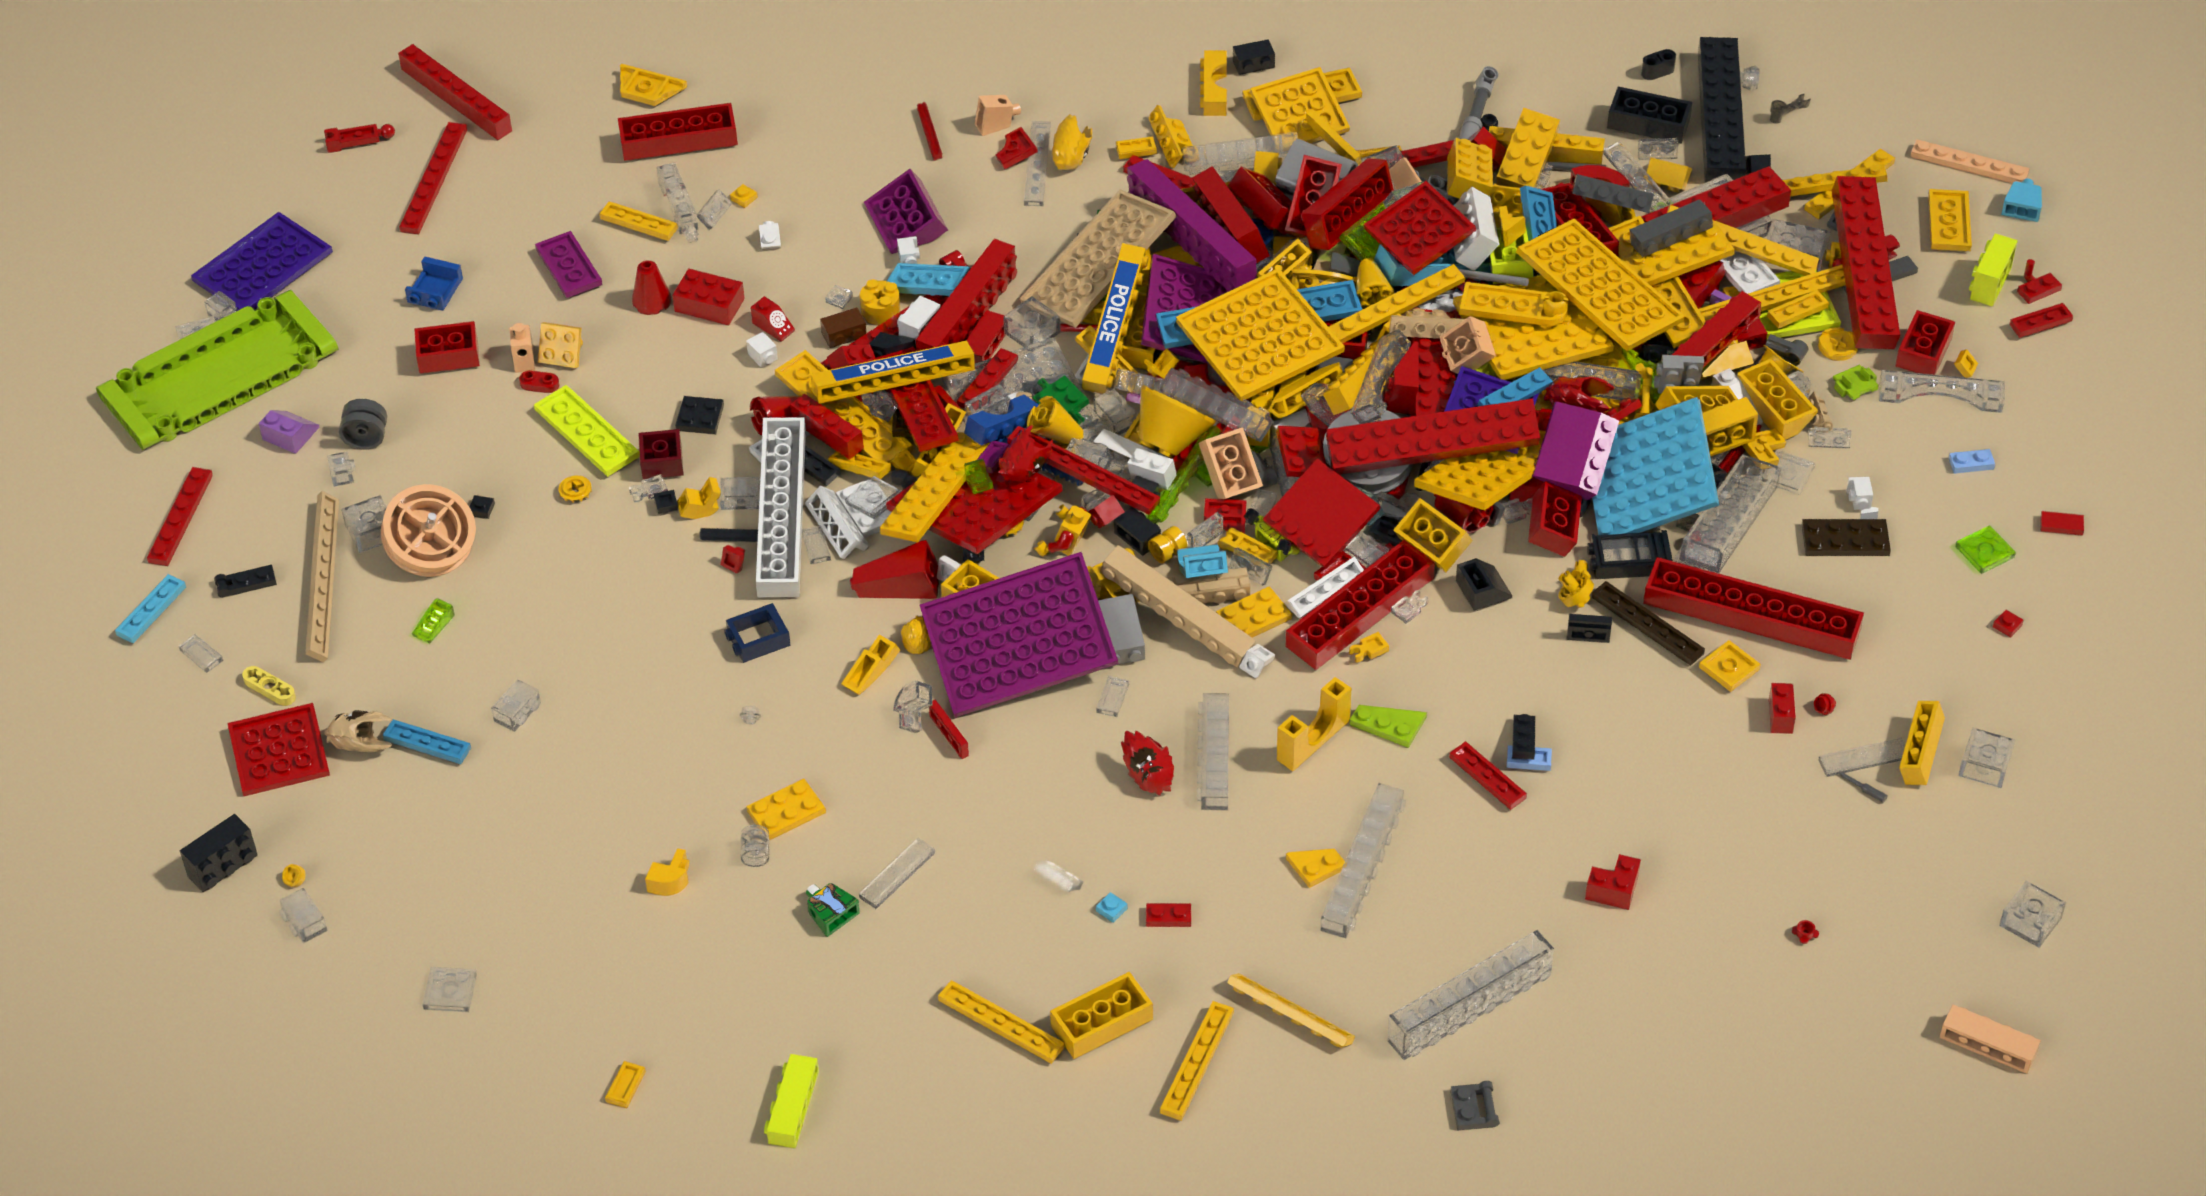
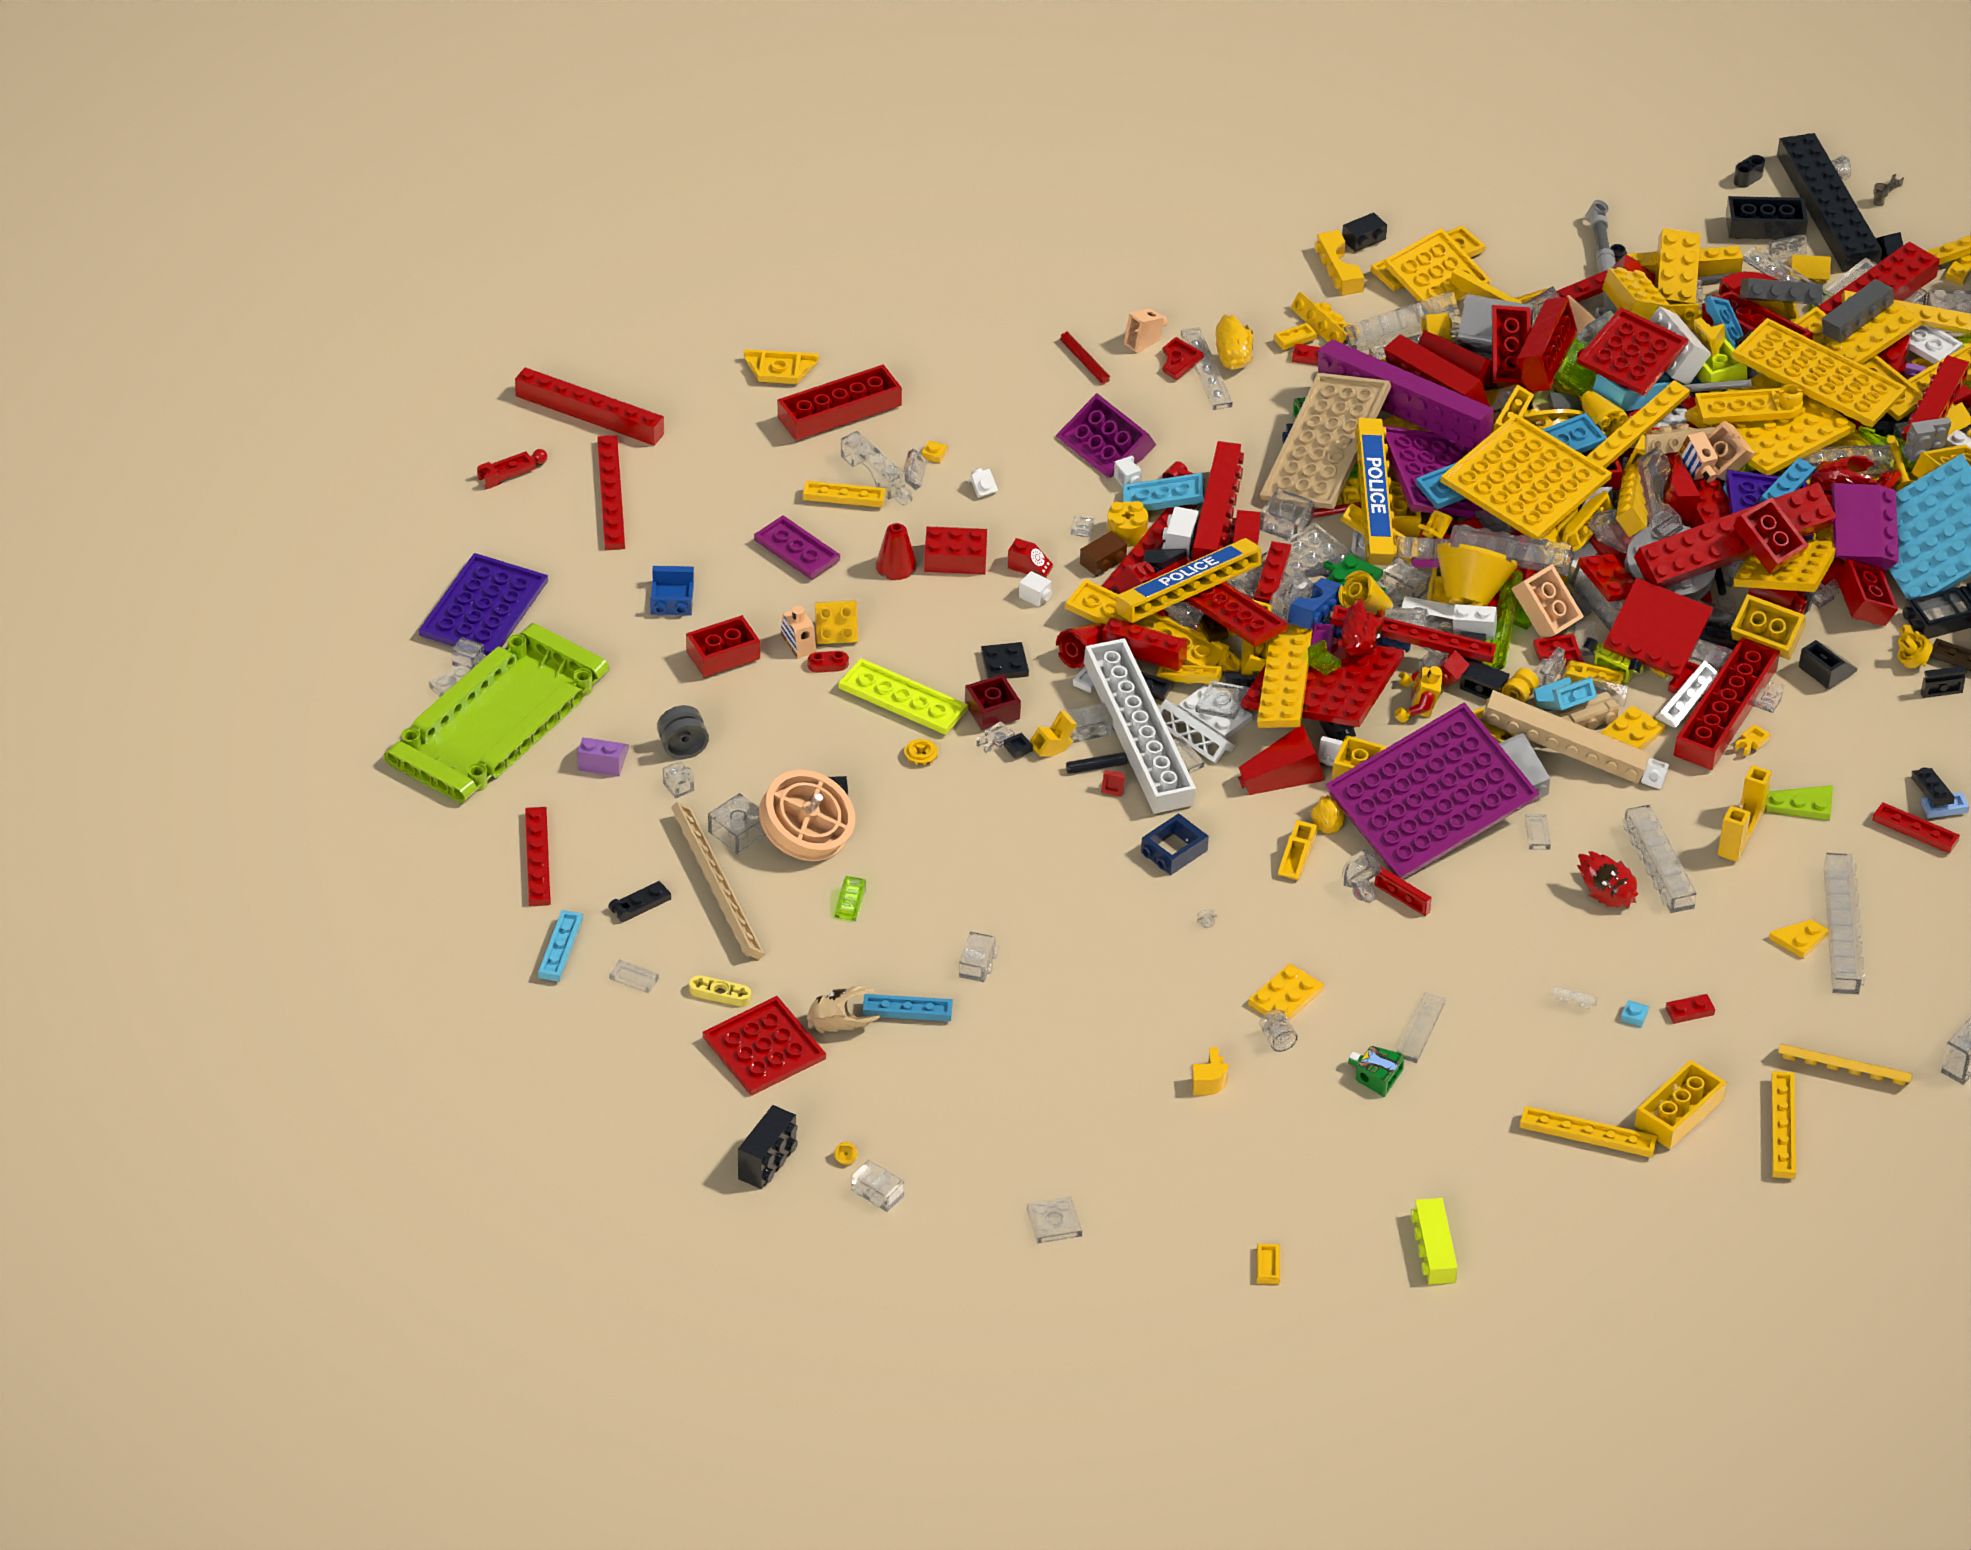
camera: 20 degrees left, 5 degrees down
none -> light nougat torso [1673,431,1718,483]
none -> red brick [1733,497,1809,575]

